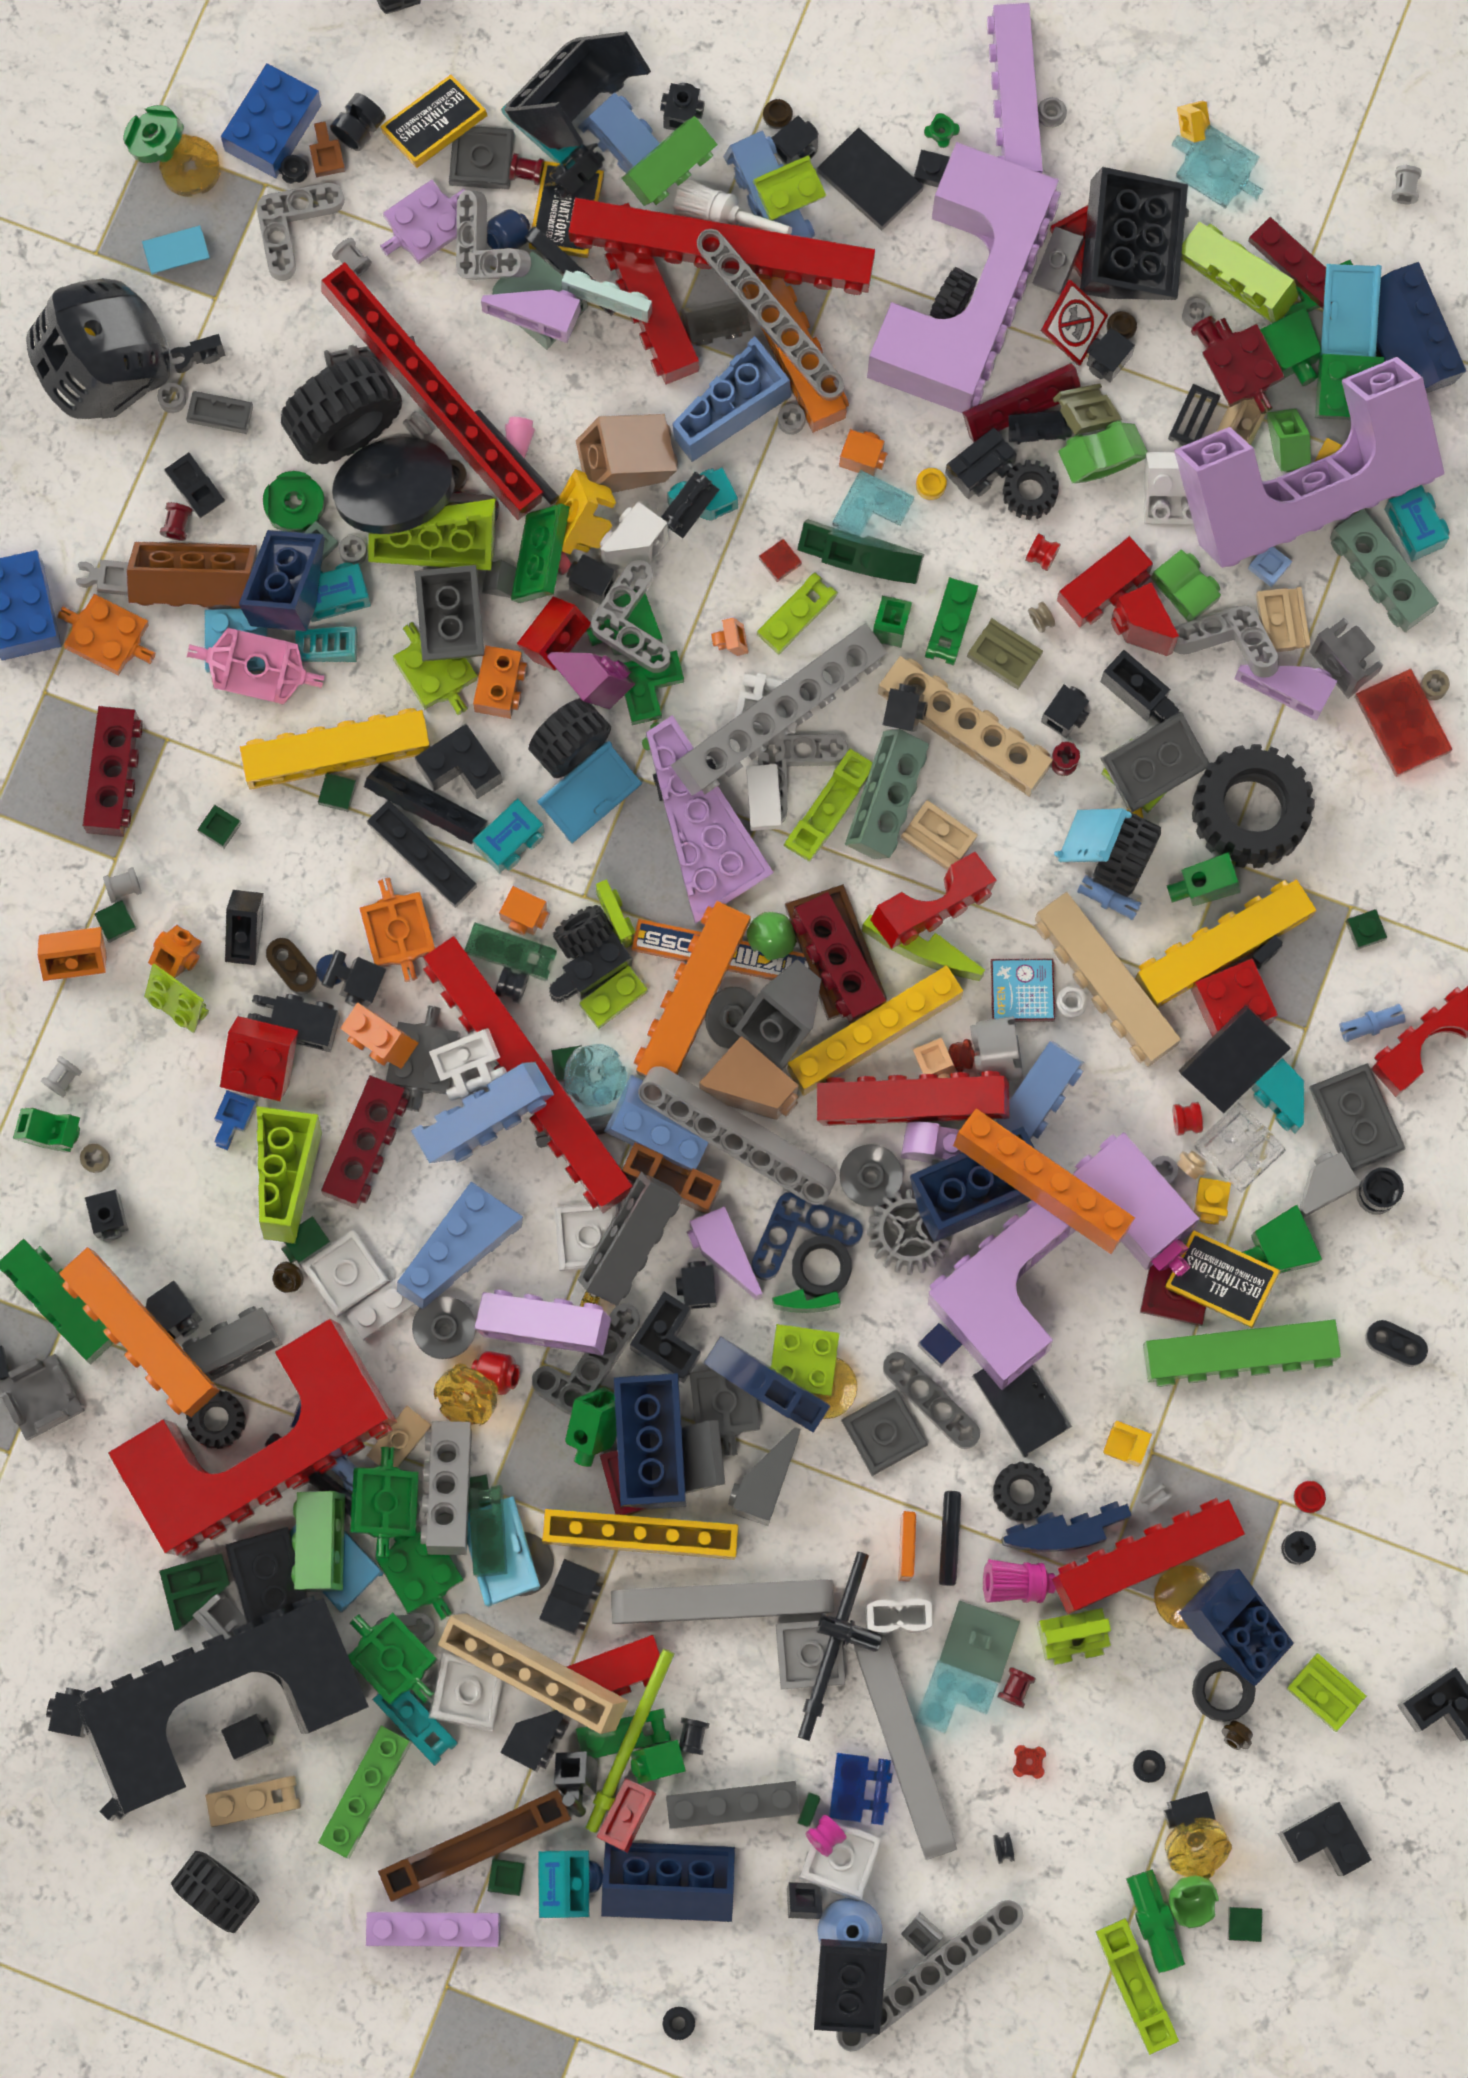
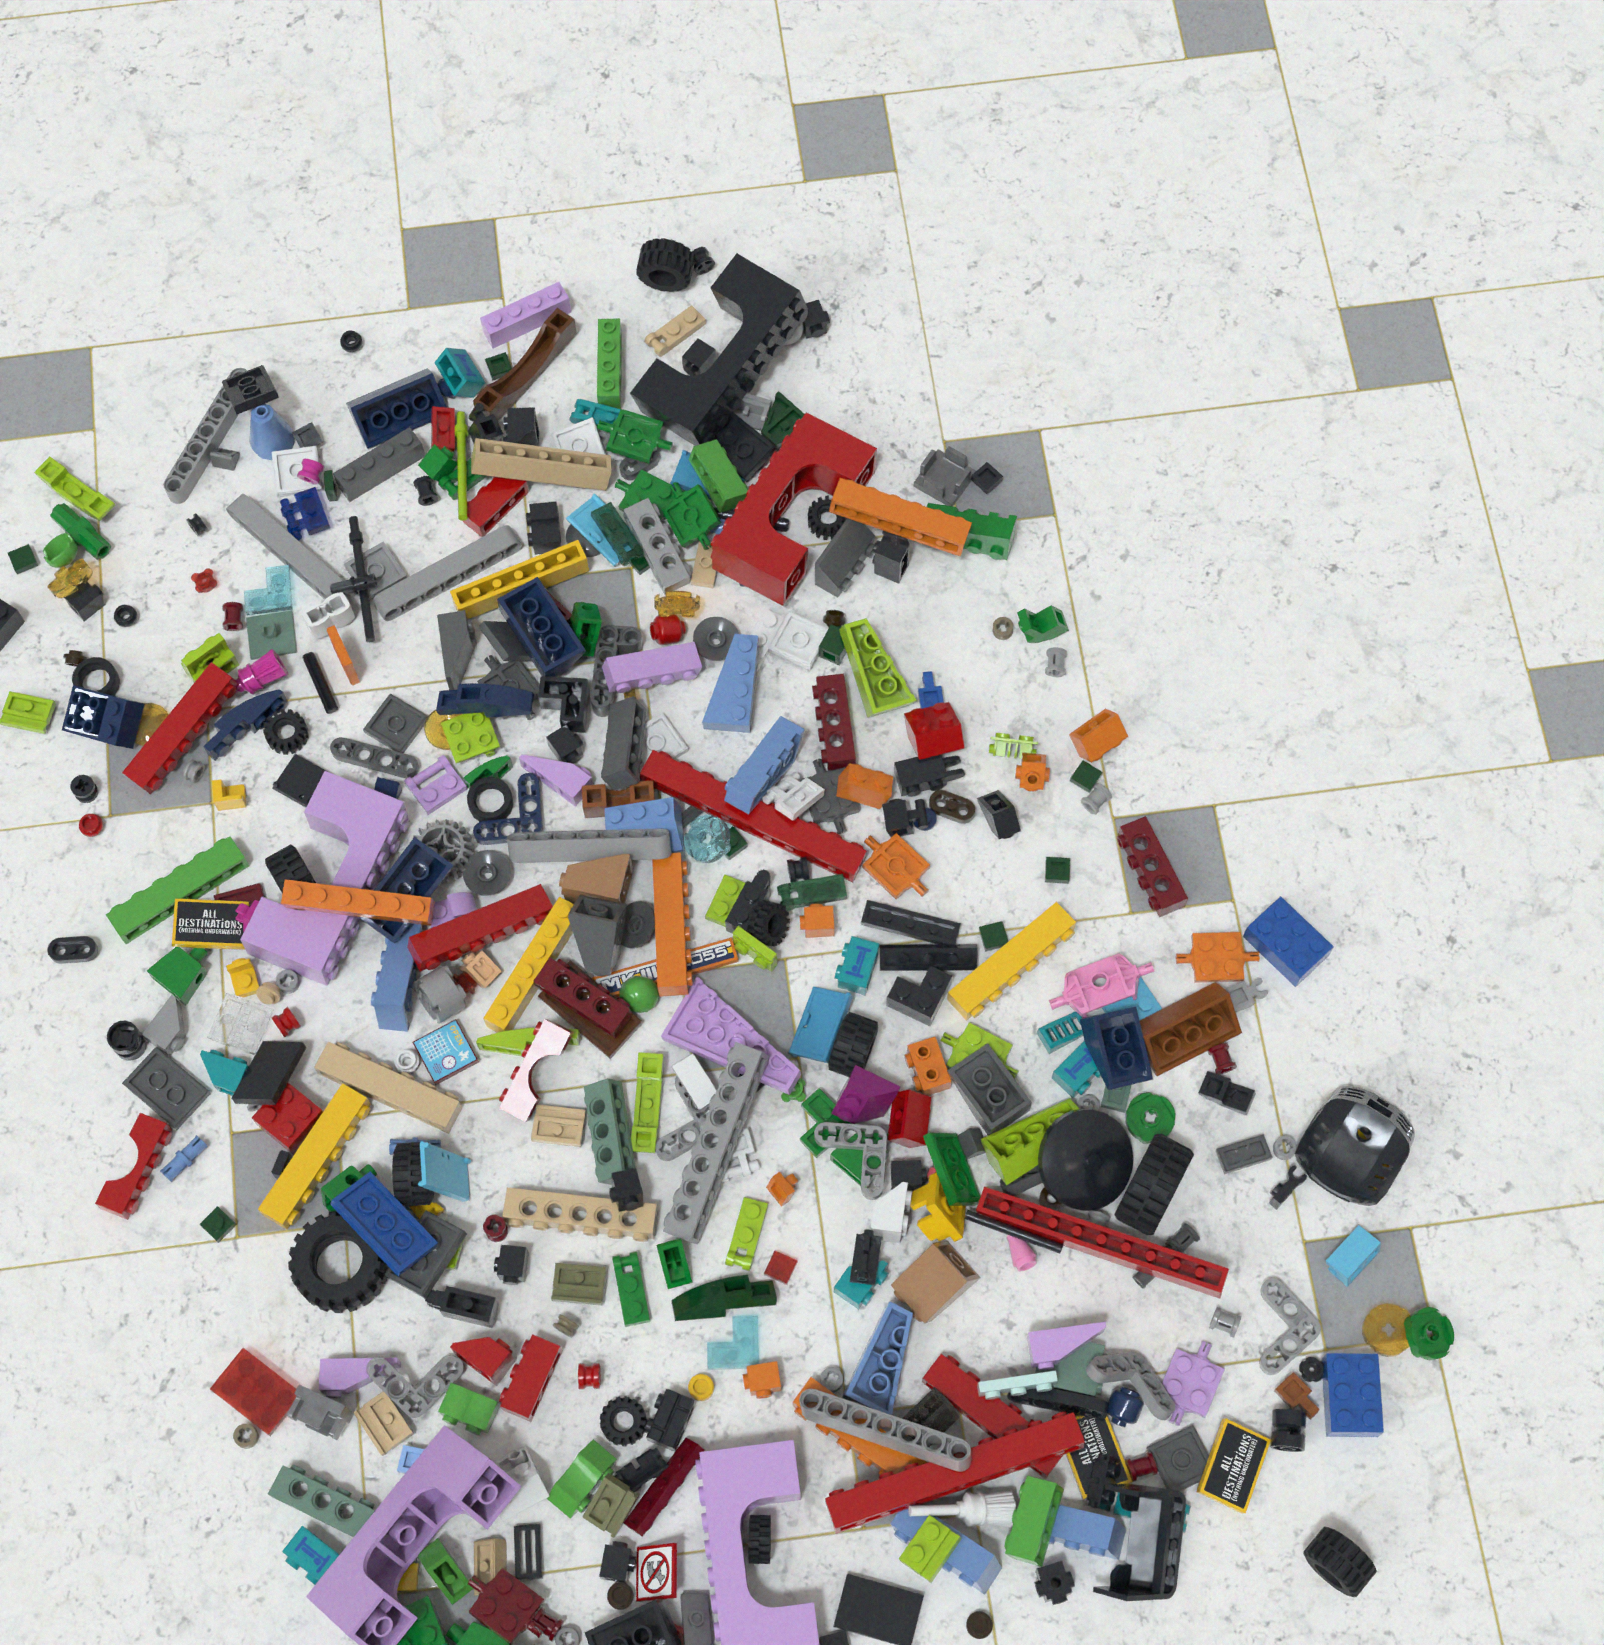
camera: 155 degrees right, 10 degrees down
black brick [85,1189,129,1241] -> none
black brick [771,115,819,165] -> none
none -> black tyre [265,844,316,910]
none -> blue plate [331,1171,438,1277]
none -> lavender plate [404,755,467,815]
none -> black wheel [691,247,715,275]

